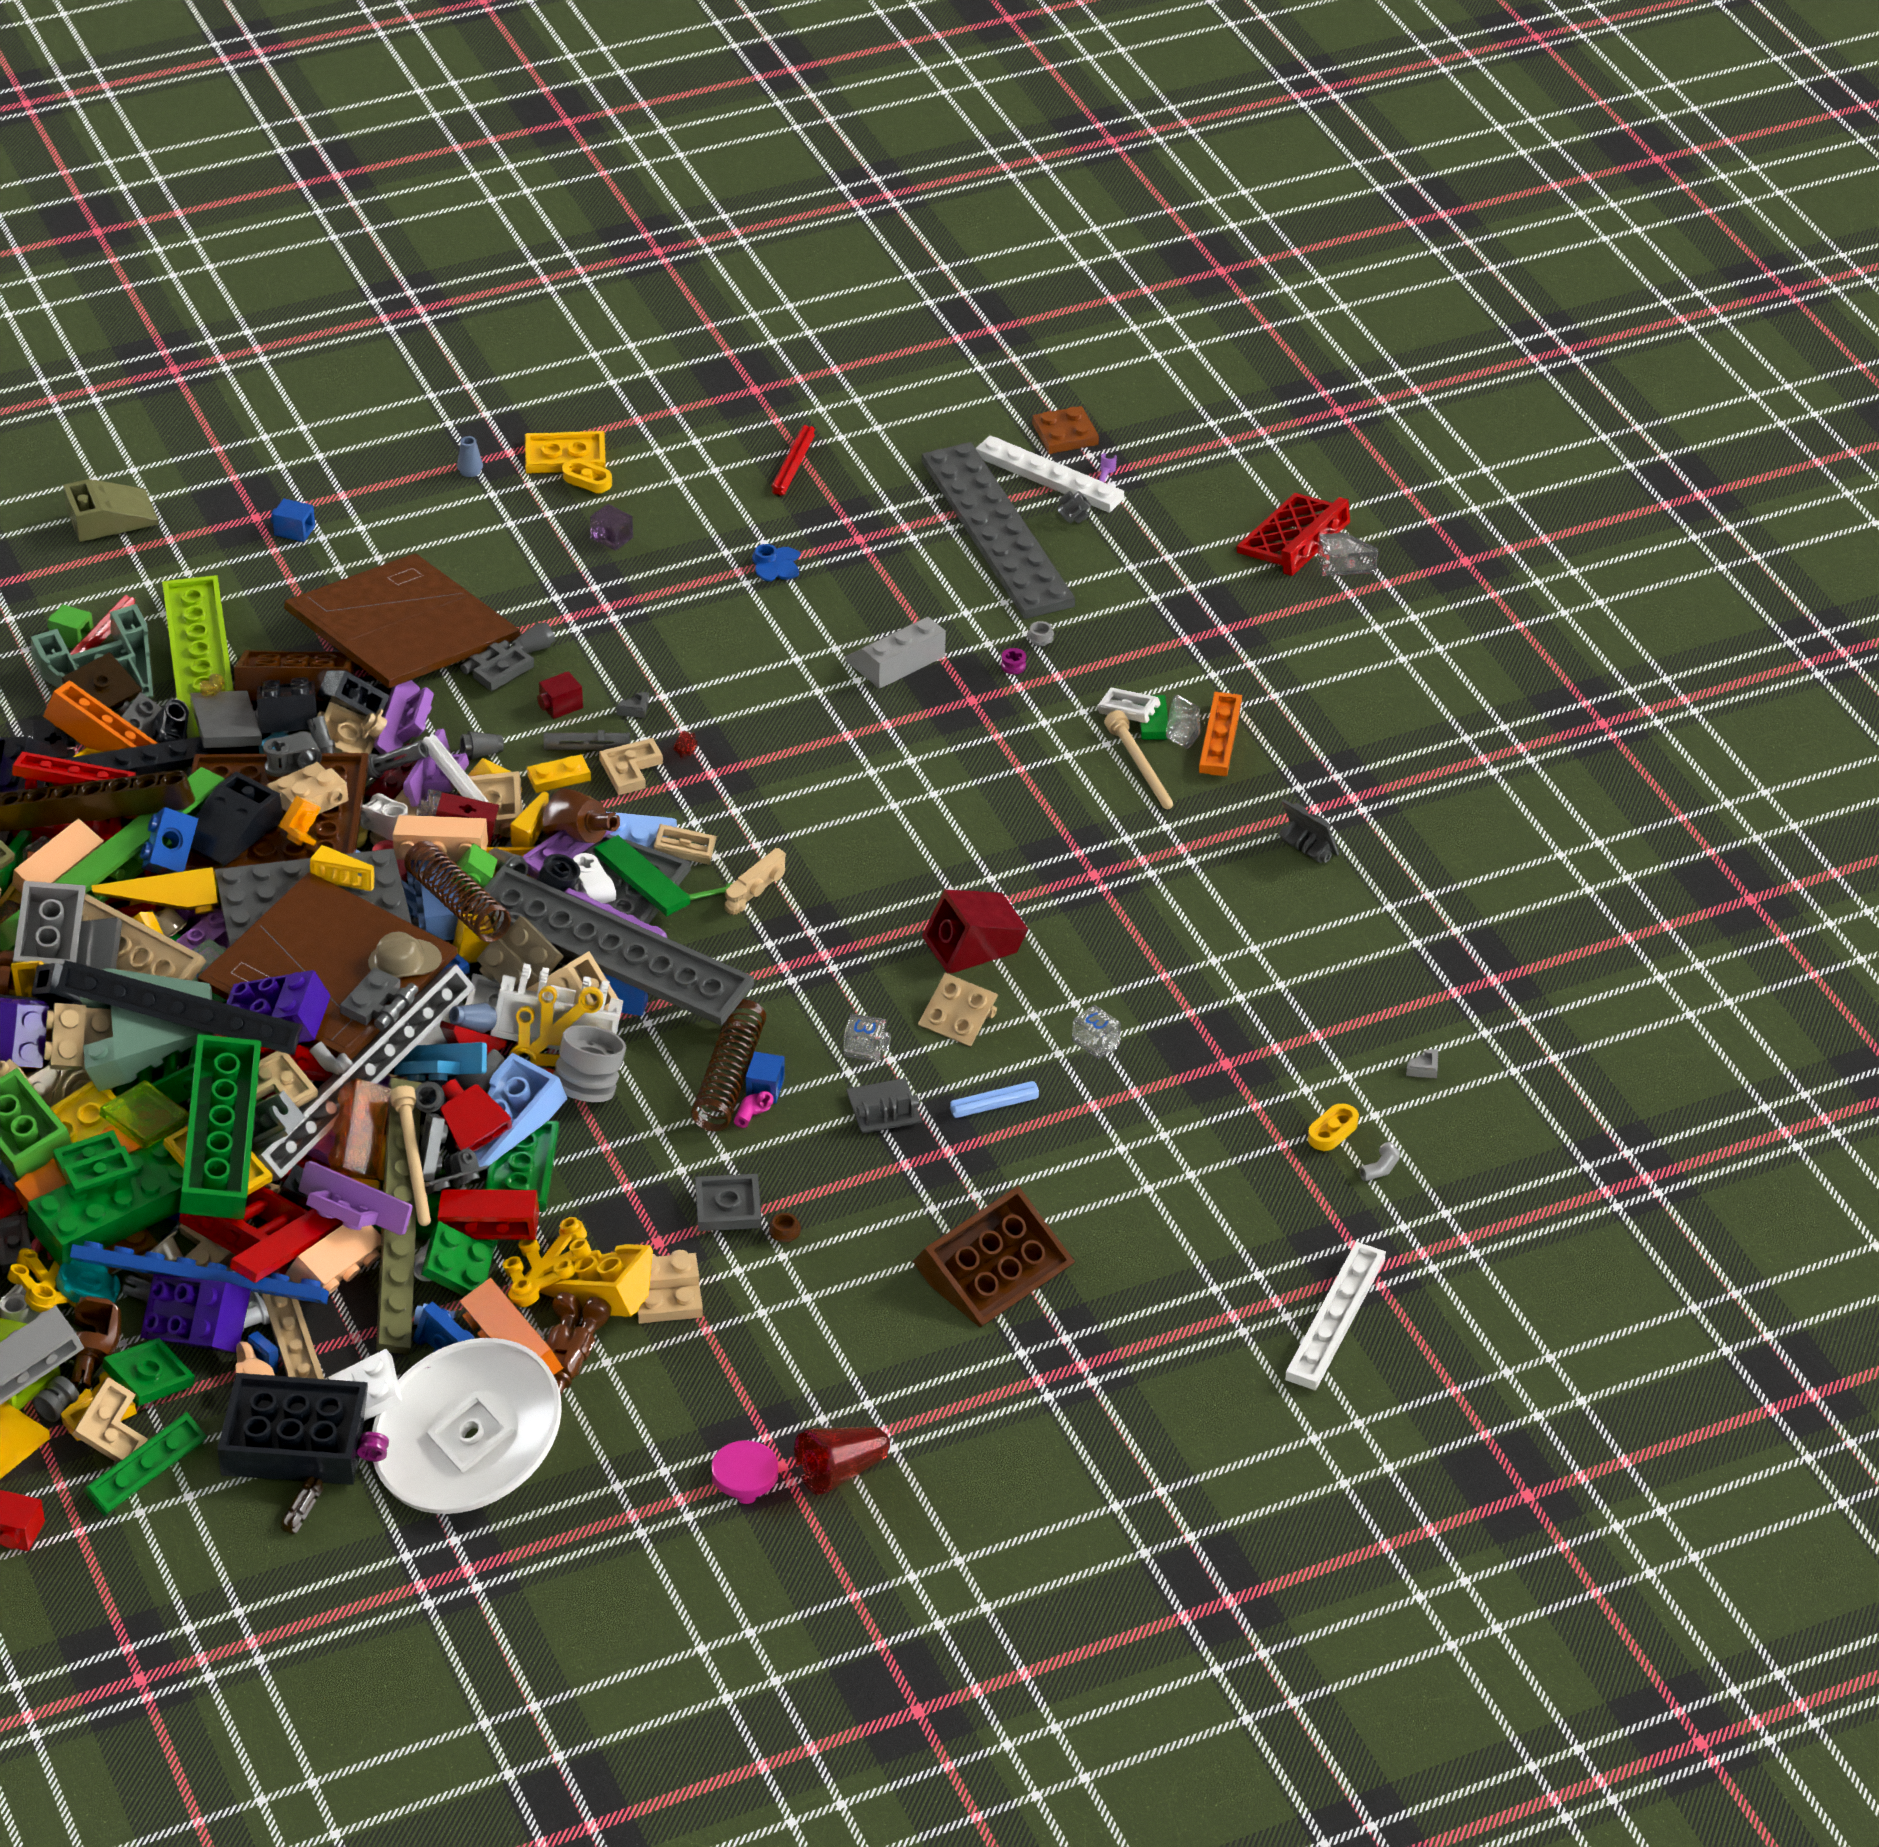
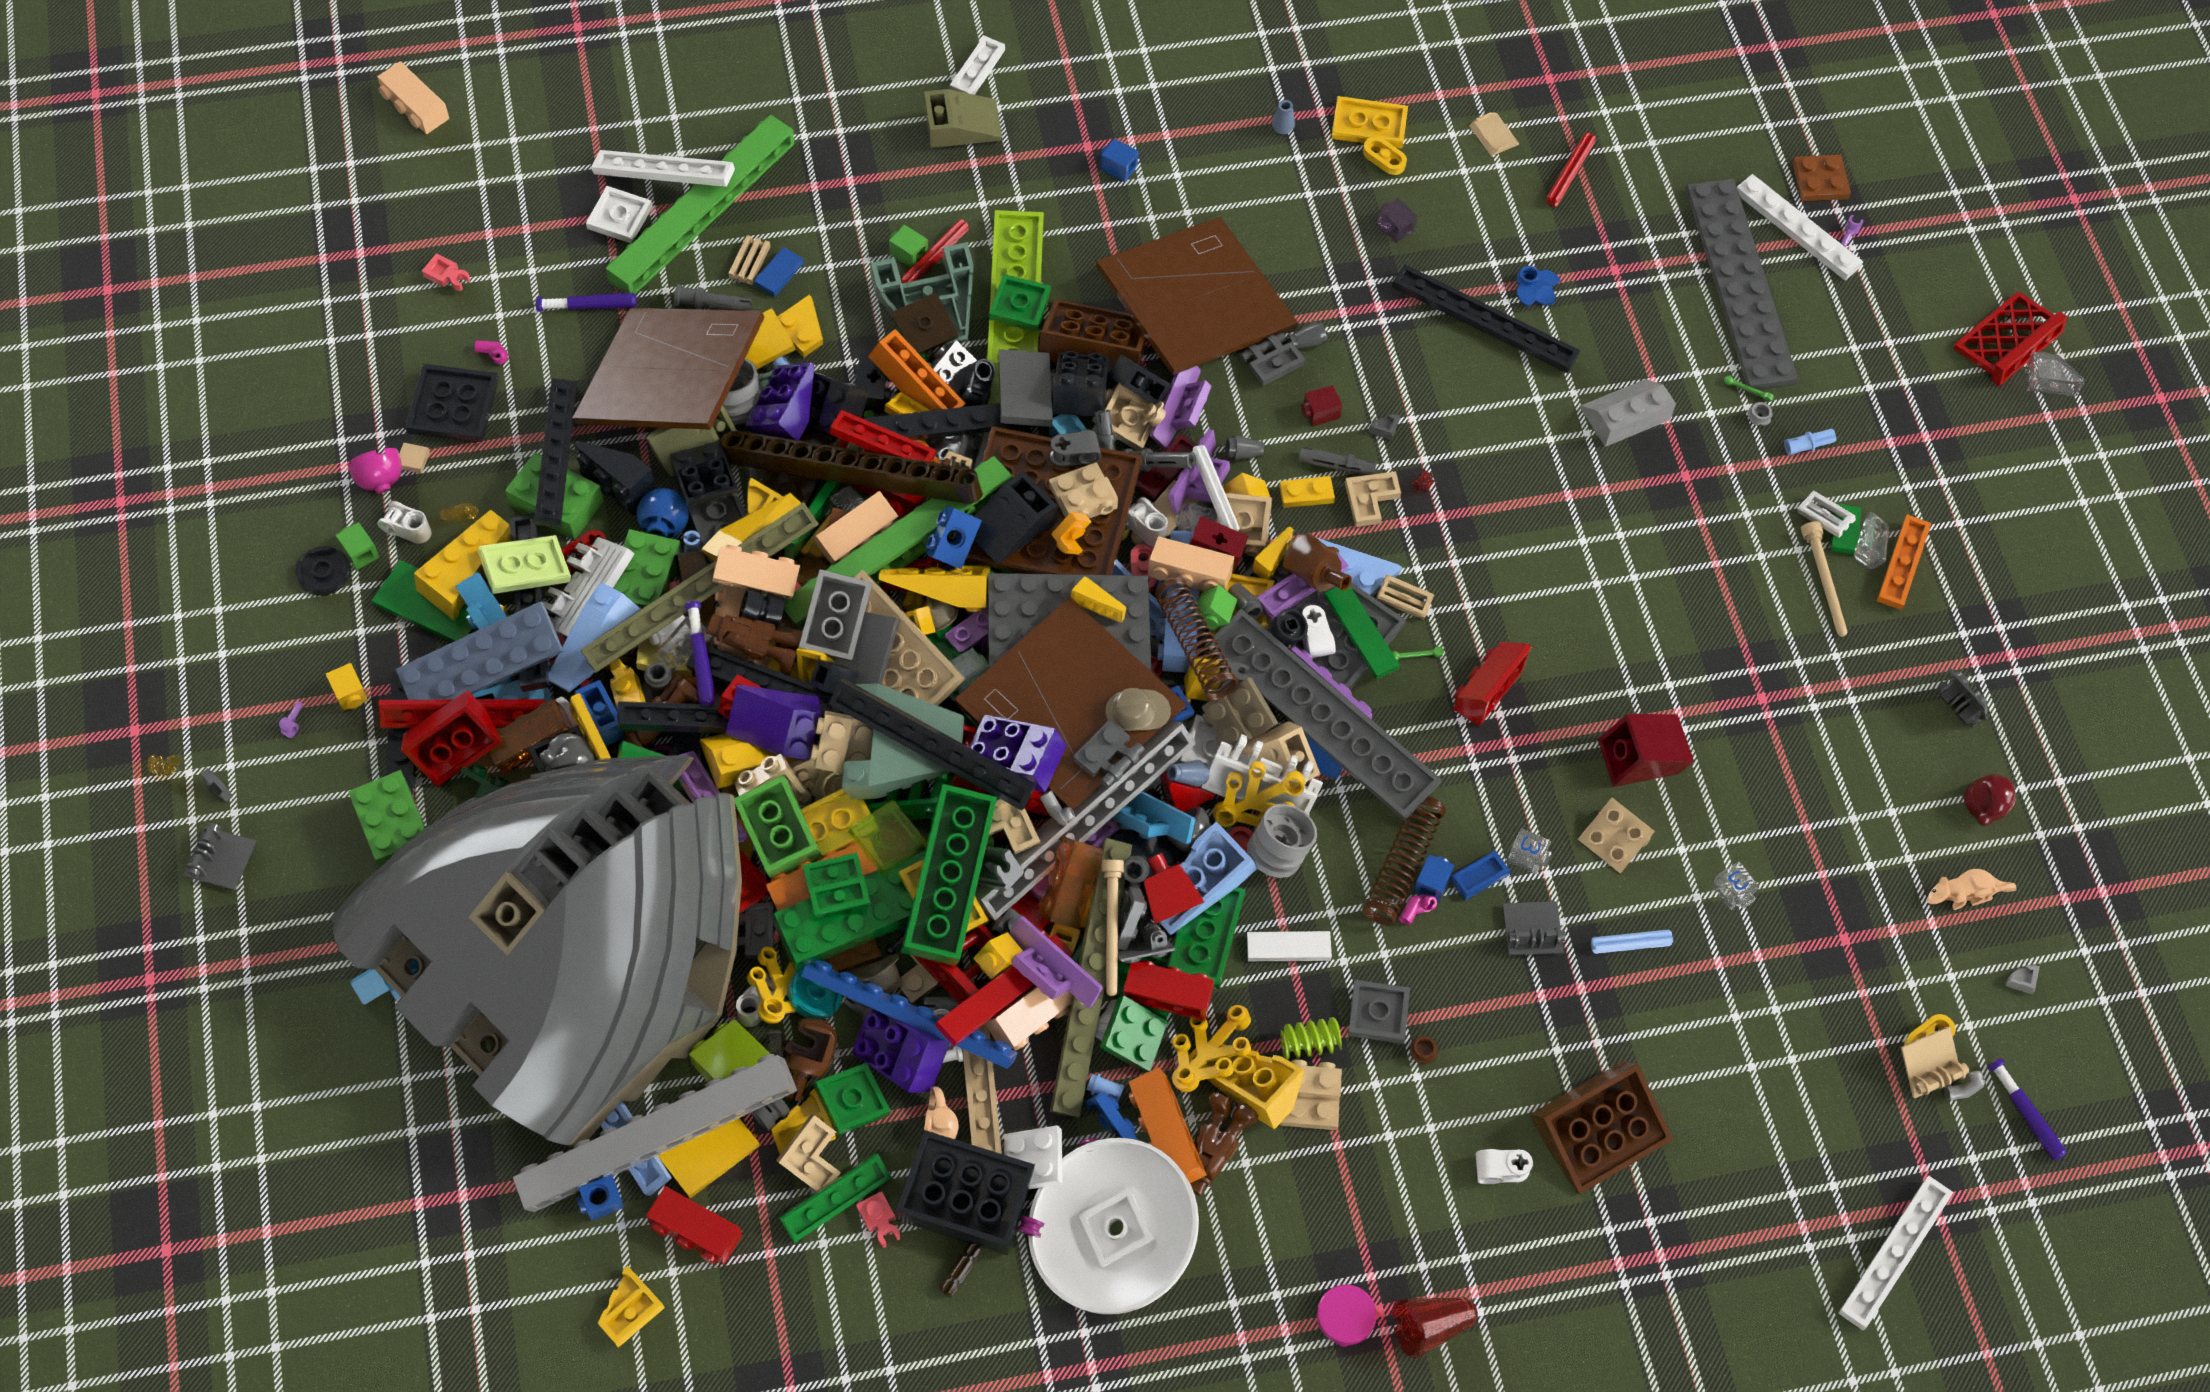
camera: 10 degrees right, 20 degrees up
clear yellow arm [200,673,226,697] -> none
blue tile [248,1331,278,1374] -> none
tan hinge [724,848,786,915] -> none
magenta bush [1001,648,1026,675] -> none
dark grey gear [1058,491,1091,524] -> none
none -> coral plate [856,1191,900,1248]
none -> white plate [950,36,1005,95]
none -> yellow brick [974,932,1023,979]
none -> green plate [989,274,1051,331]
none -> white tile [1247,931,1332,962]
none -> lime piece [1280,1017,1342,1060]
none -> black plate [1392,264,1580,374]
none -> blue tile [1449,850,1511,901]
none -> red slope [1453,642,1532,727]
none -> tan piece [1469,112,1519,156]
none -> white piece [1476,1149,1533,1184]
none -> bright green hinge [1724,376,1774,402]
none -> light blue axle [1784,429,1836,455]
none -> tan hinge [1901,1026,1969,1099]
none -> light nougat animal [1926,869,2017,910]
none -> dark red piece [1964,774,2016,826]
none -> dark purple piece [1988,1058,2066,1161]

